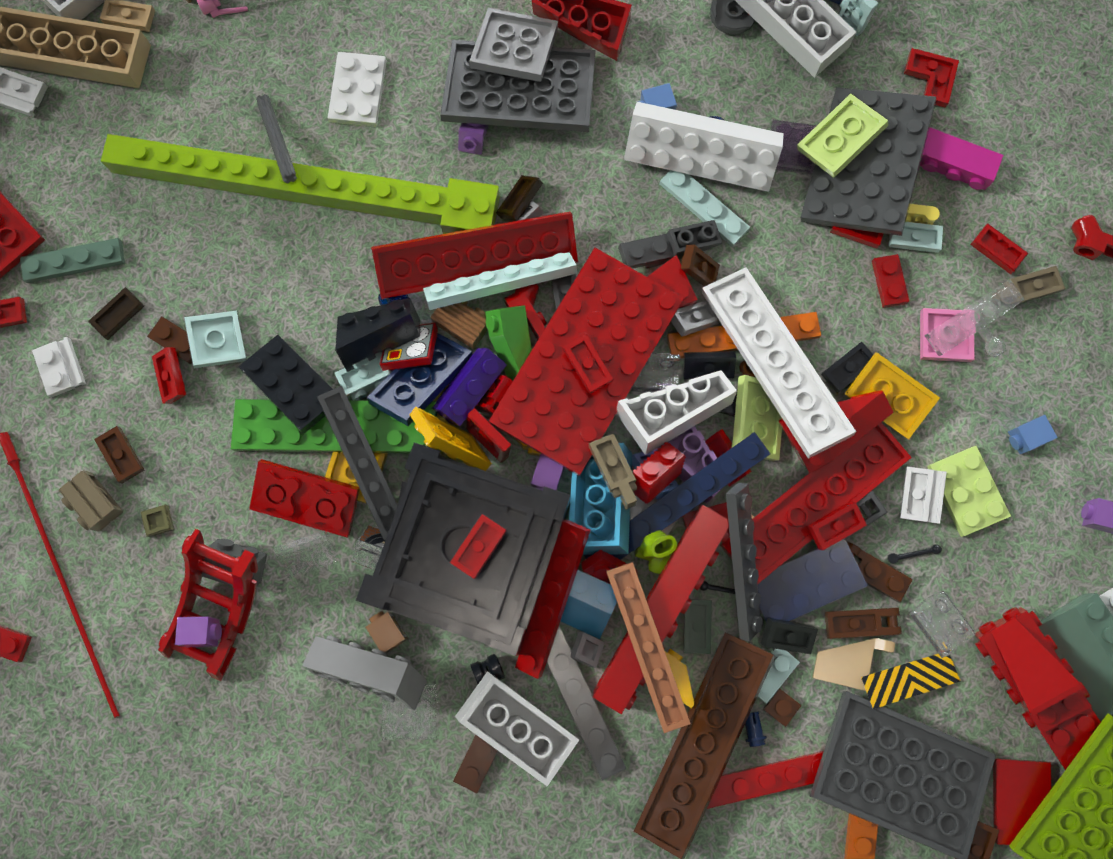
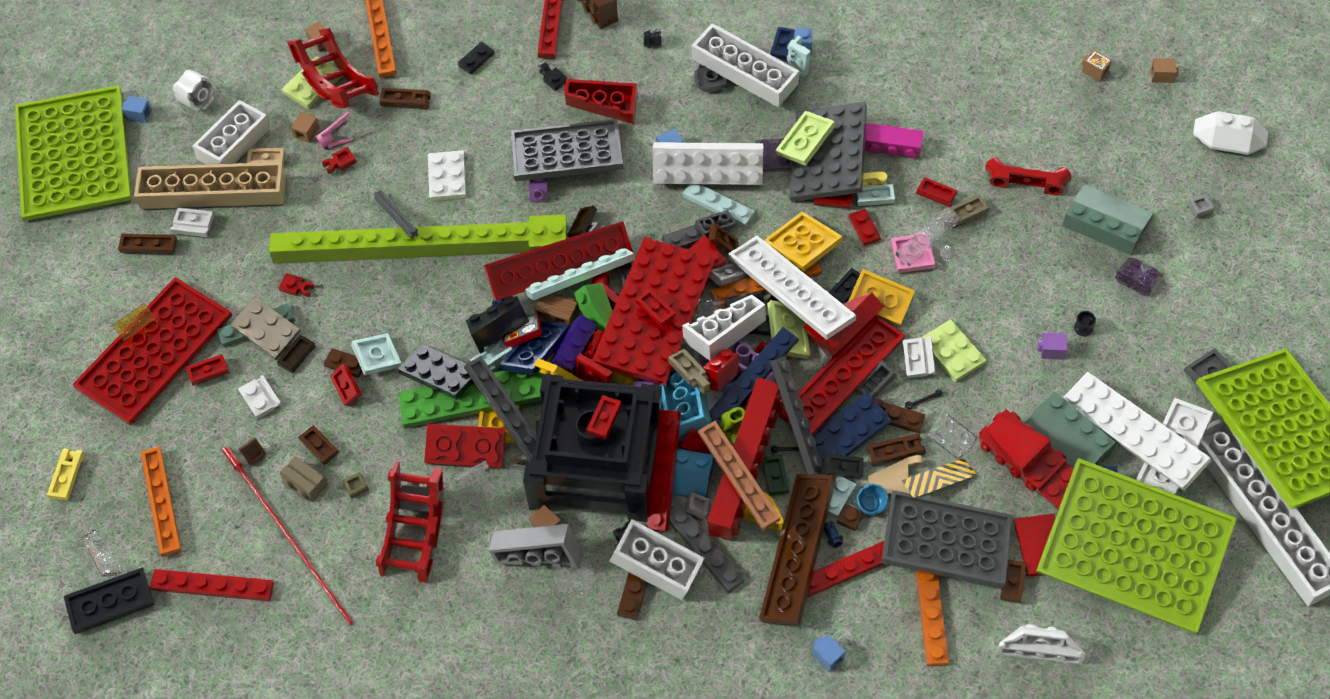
camera: 10 degrees left, 20 degrees down
medium lavender brick [175,616,222,648] -> none
light grey plate [469,8,558,82] -> none
red plate [807,501,867,550] -> none
red plate [904,48,959,108] -> none
medium blue brick [1008,415,1058,454] -> none
none -> dark tan plate [231,296,300,360]
none -> reddish brown plate [238,438,266,466]
none -> red plate [278,273,315,297]
none -> red plate [322,147,357,174]
none -> yellow plate [764,212,843,272]
none -> dark azure hair [856,483,889,516]

